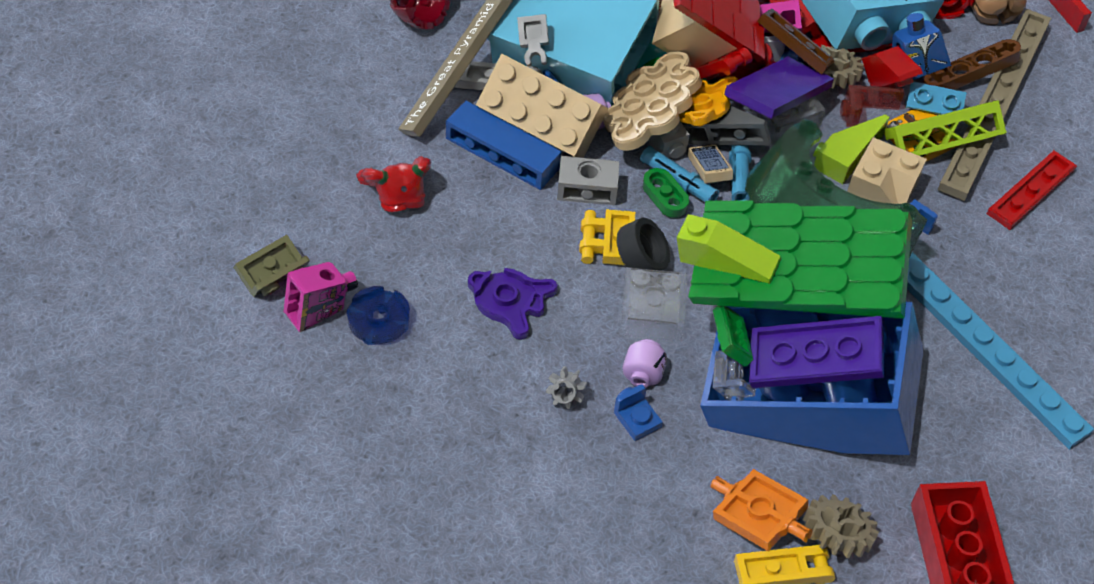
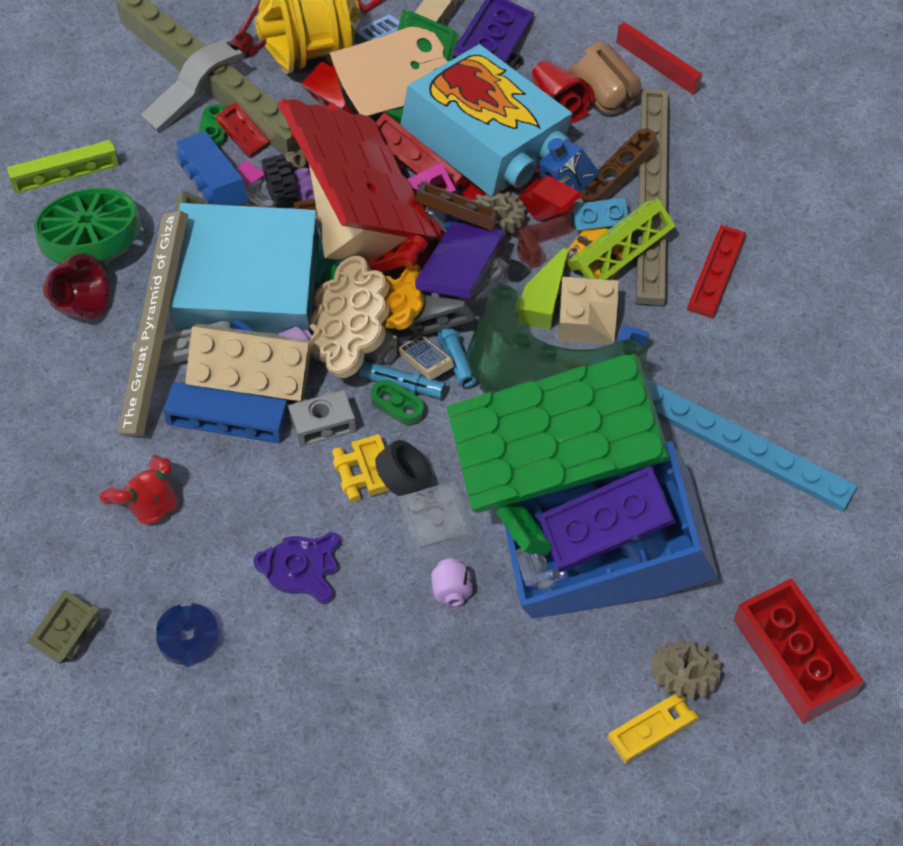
camera: 20 degrees left, 5 degrees up
dark pink torso [283,262,358,332] -> none
light grey plate [517,14,549,67] -> none
light grey gear [546,366,587,409] -> none
blue bracket [614,384,663,441] -> none
lime slope [676,214,781,284] -> none
orange plate [711,469,813,552] -> none
none -> black hinge [503,258,528,281]

